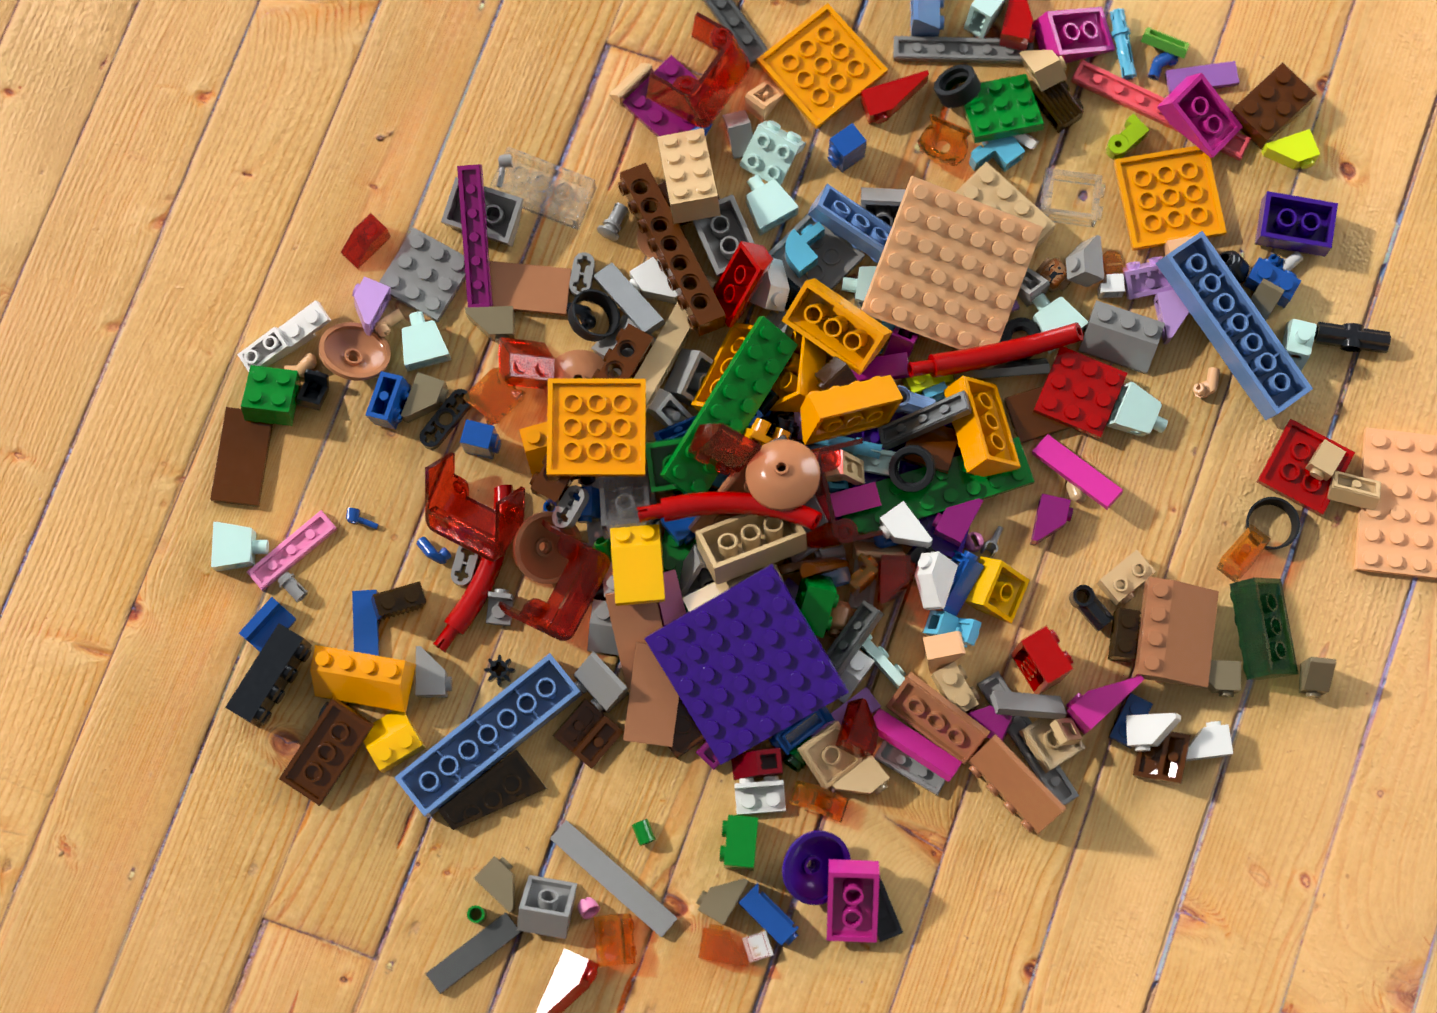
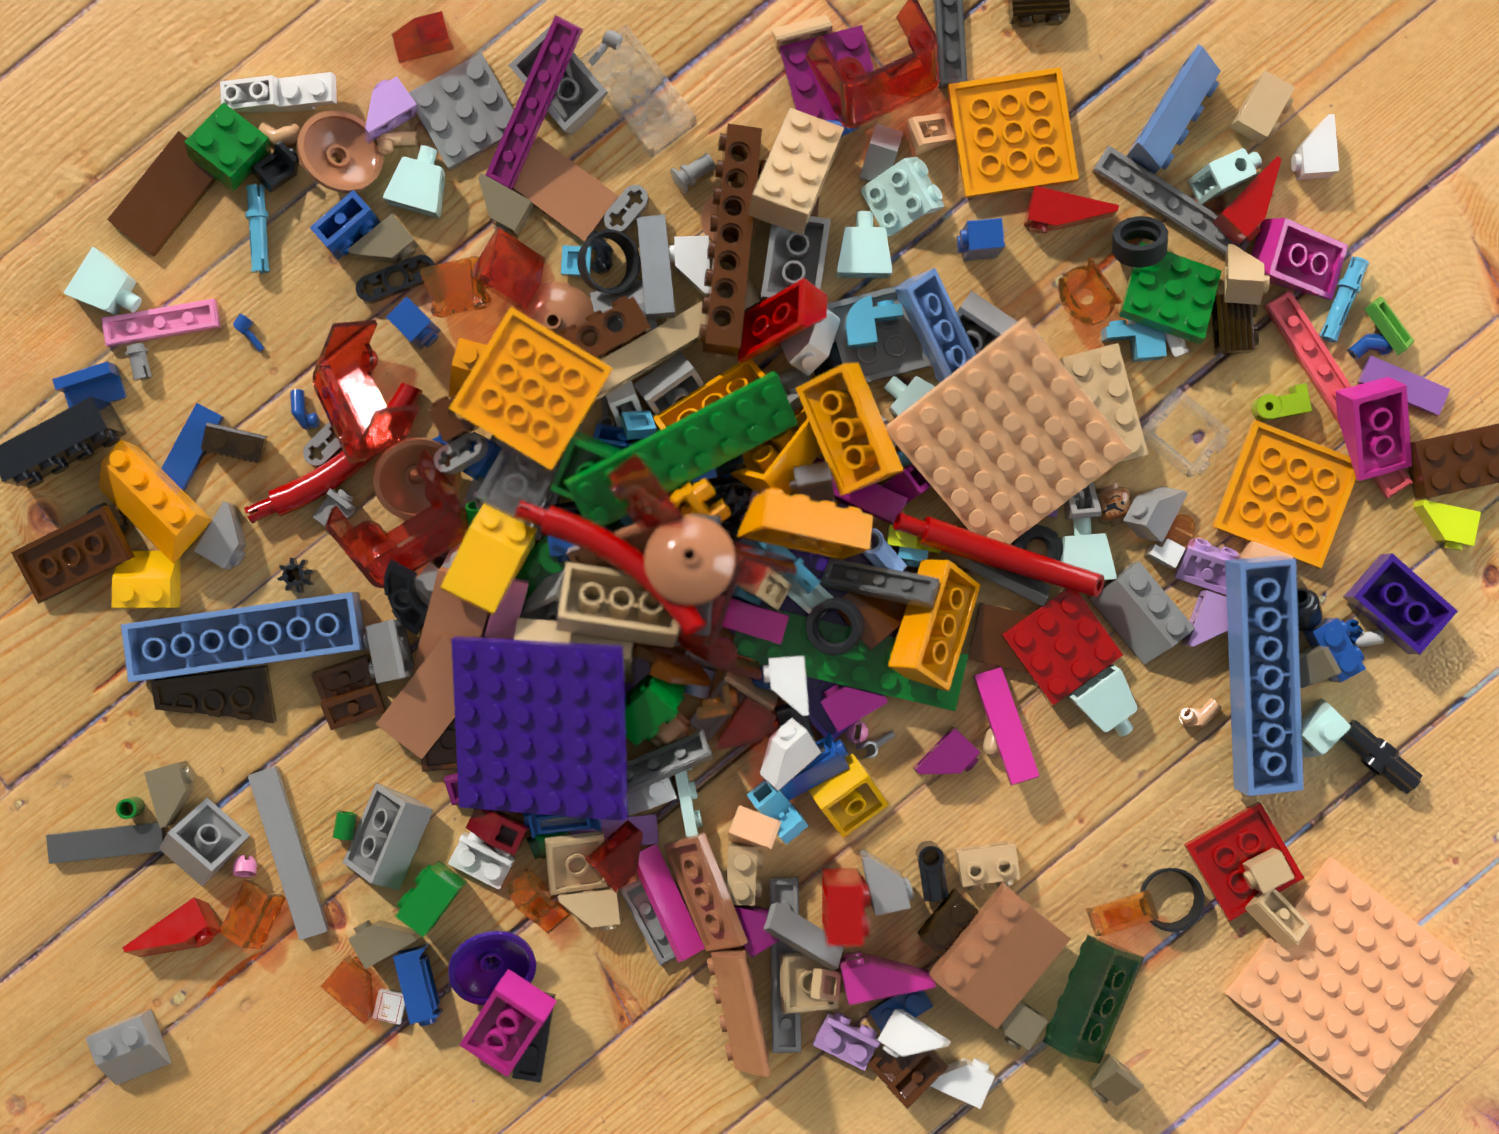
camera: 25 degrees right, 10 degrees up
none -> medium azure pin [245,184,270,273]
none -> light grey slope [342,783,433,890]
none -> black tile [384,559,428,636]
none -> medium azure plate [561,245,592,277]
none -> light grey hand [598,396,616,426]
none -> medium azure plate [621,410,656,440]
none -> lavender bracket [813,1012,881,1071]
none -> light grey slope [859,849,914,916]

